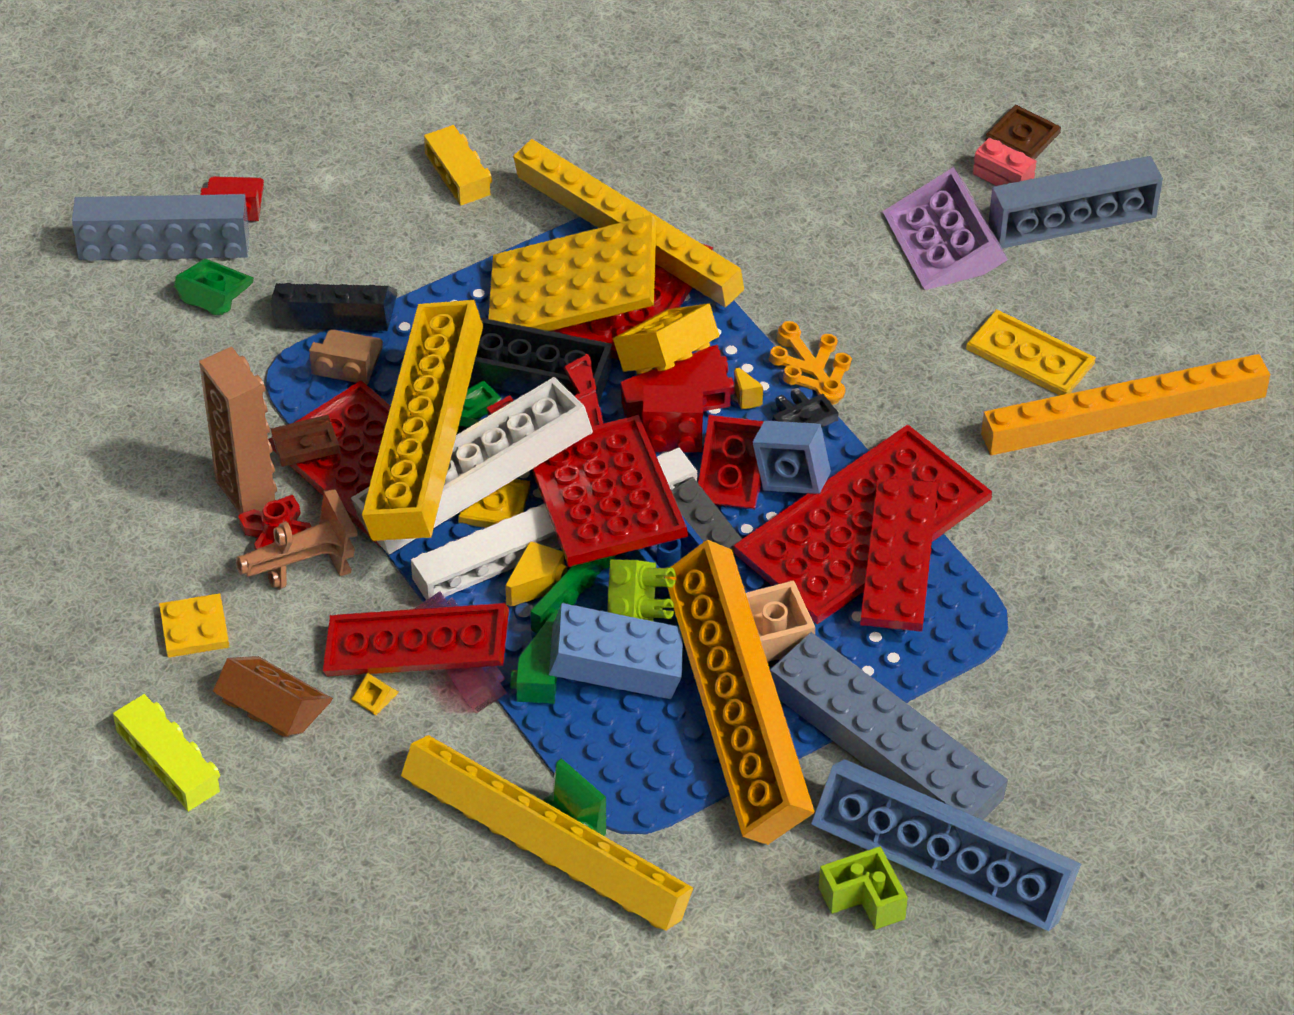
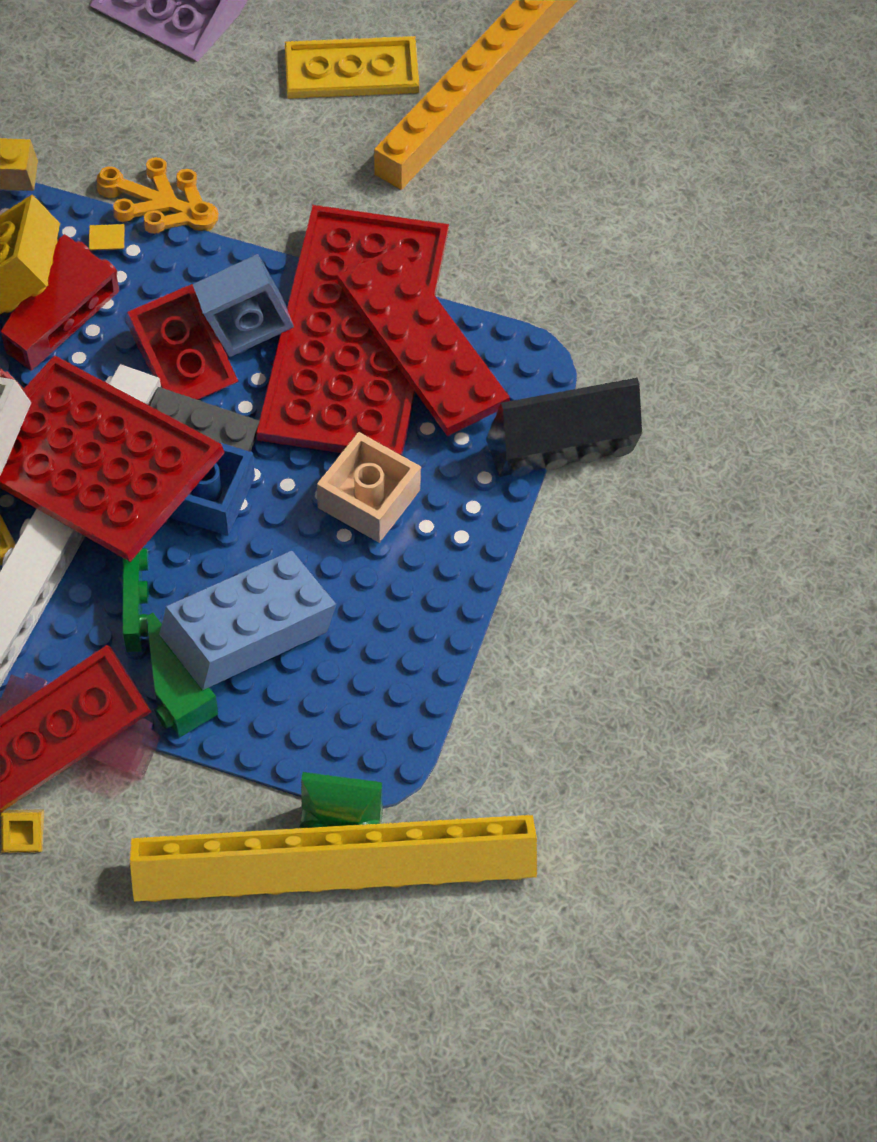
camera: 40 degrees left, 10 degrees up
yellow slope [506,541,568,606] -> none
lime brick [607,560,676,621] -> none
red brick [643,385,703,453] -> none
light orange brick [665,540,815,845] -> none
yellow slope [734,368,763,409] -> none
sand blue brick [770,632,1008,820] -> none
black hinge [772,388,839,428] -> none
medium blue brick [811,759,1081,931] -> none
lime brick [819,846,908,930] -> none
none -> yellow piece [89,224,125,250]
none -> black slope [486,378,642,477]

